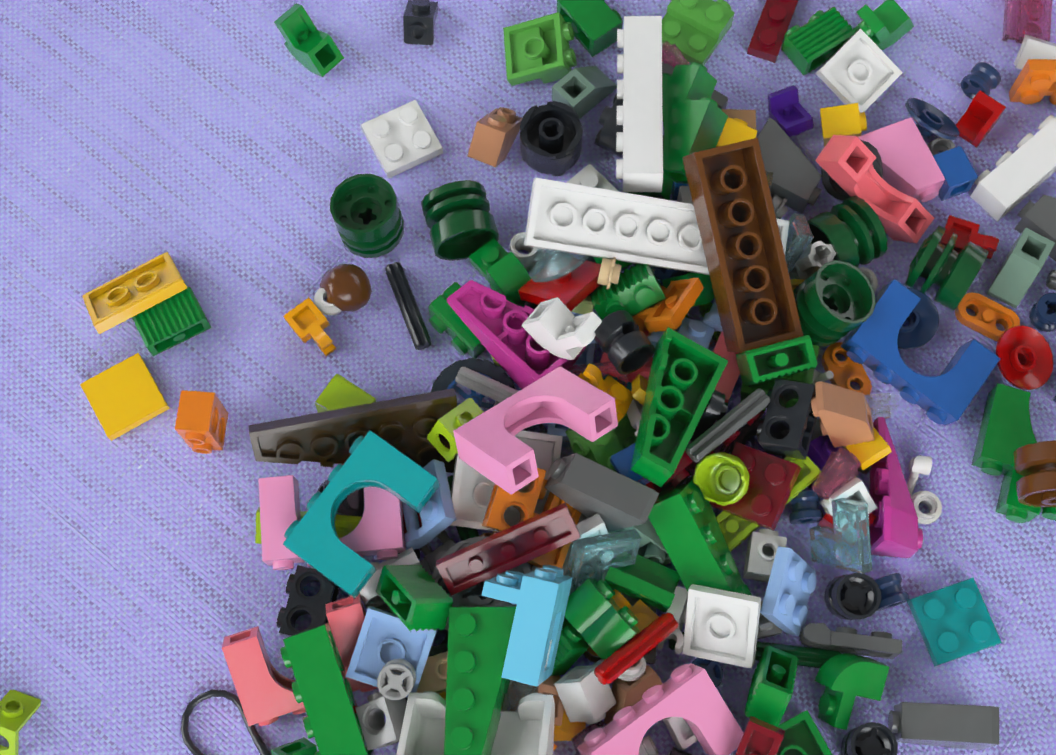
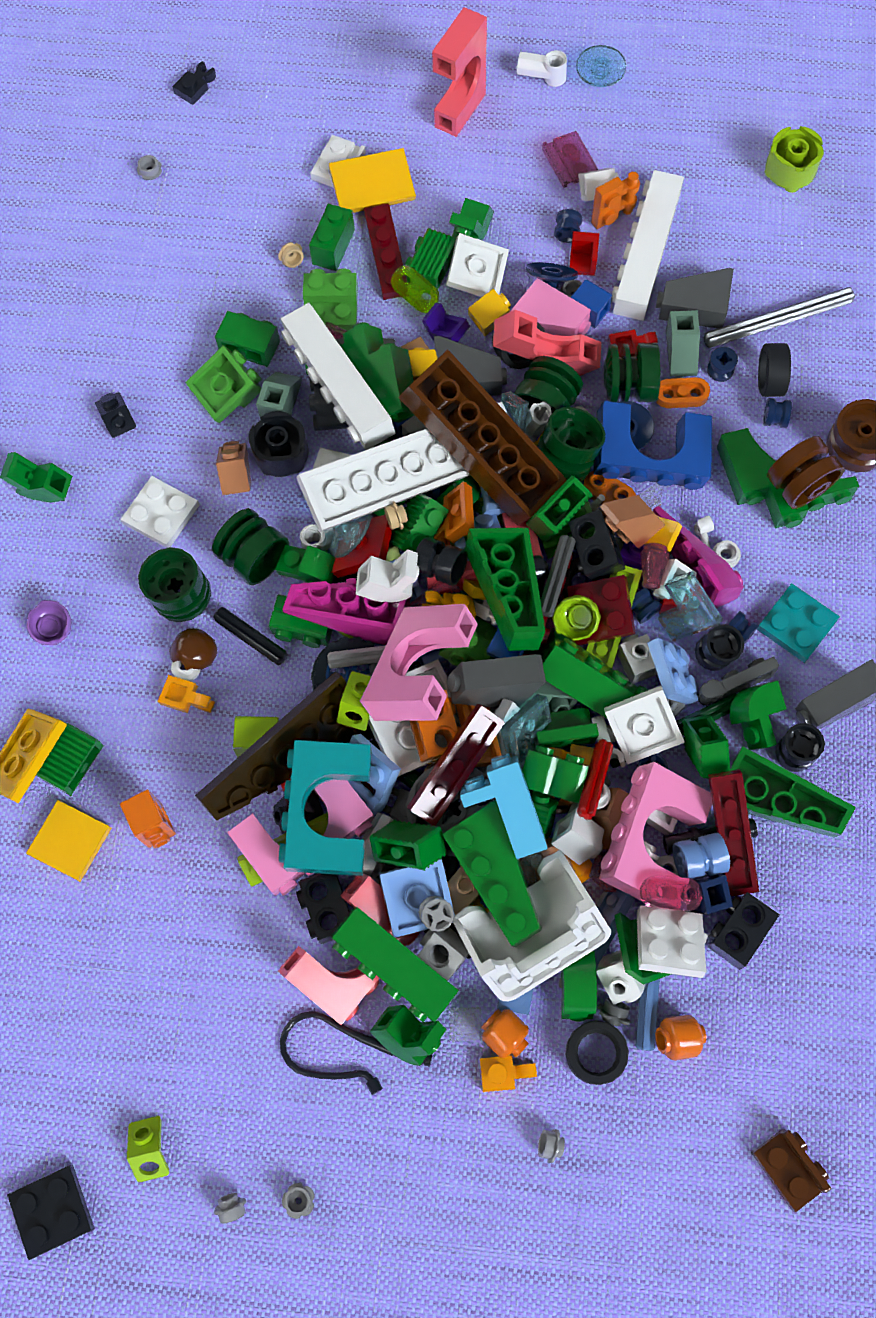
camera: 30 degrees left, 0 degrees up
red dish [996,325,1053,390] -> none
none -> medium lavender hair [26,600,72,645]
none -> clear neon green plate [391,266,440,313]

